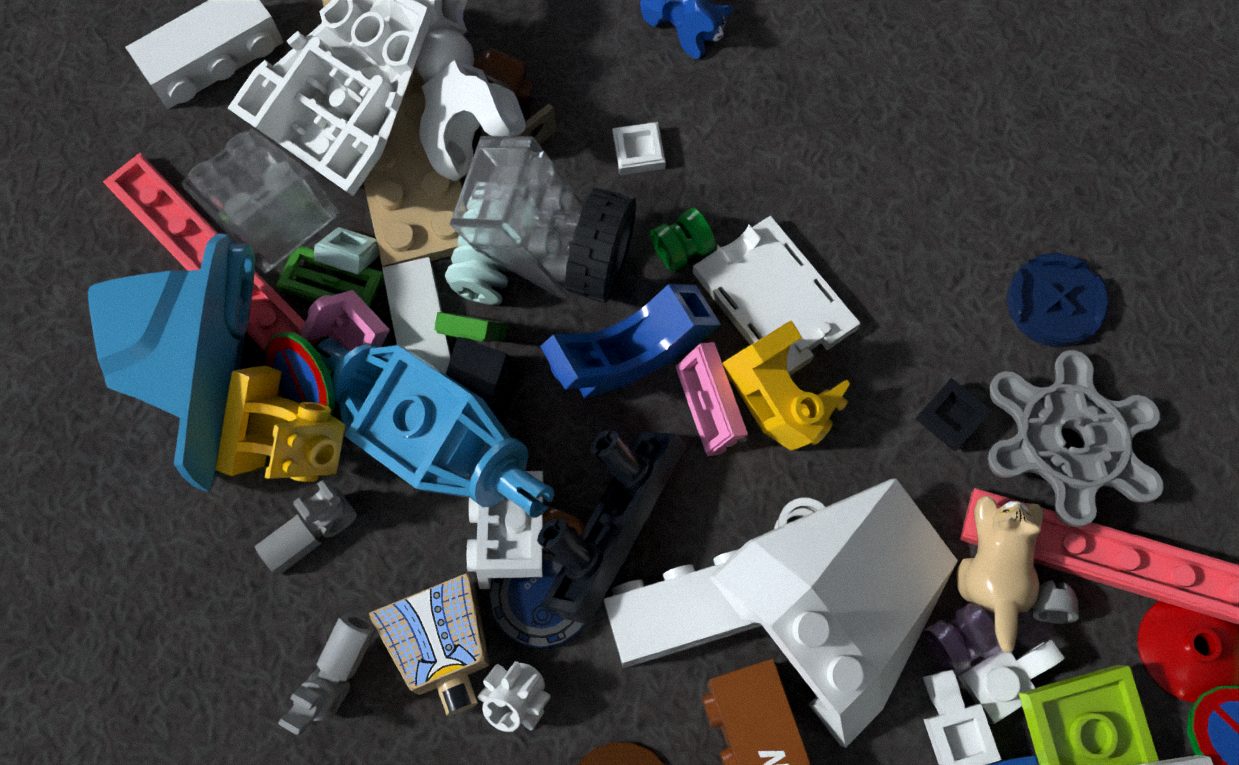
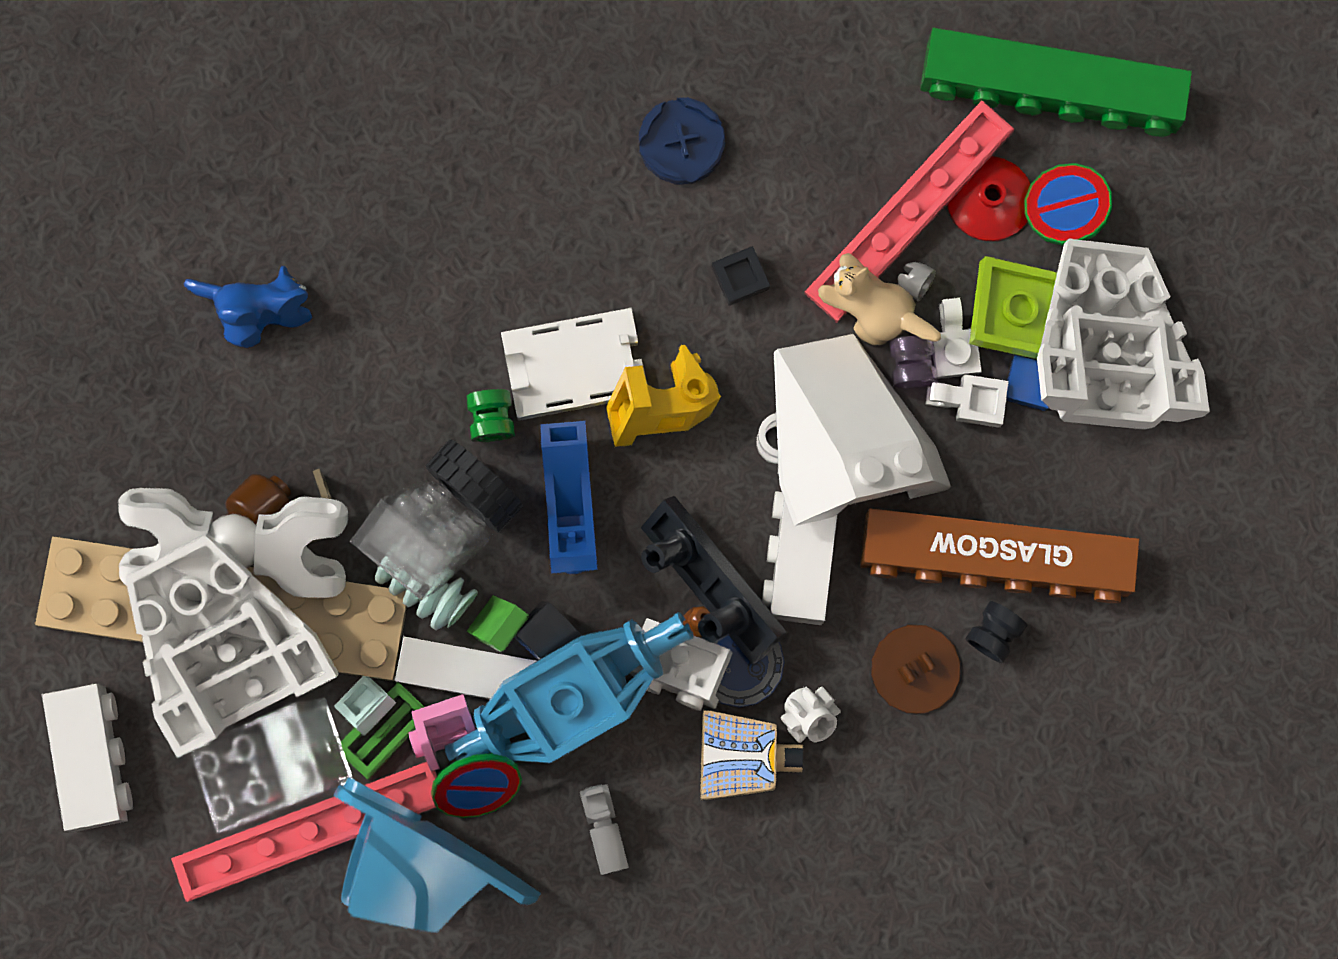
camera: 75 degrees left, 10 degrees up
yellow tile [215,366,346,482] -> none
light grey bar [278,612,376,736] -> none
white tile [613,122,665,176] -> none
bright pink tile [676,342,748,456] -> none
light grey plate [988,350,1163,527] -> none

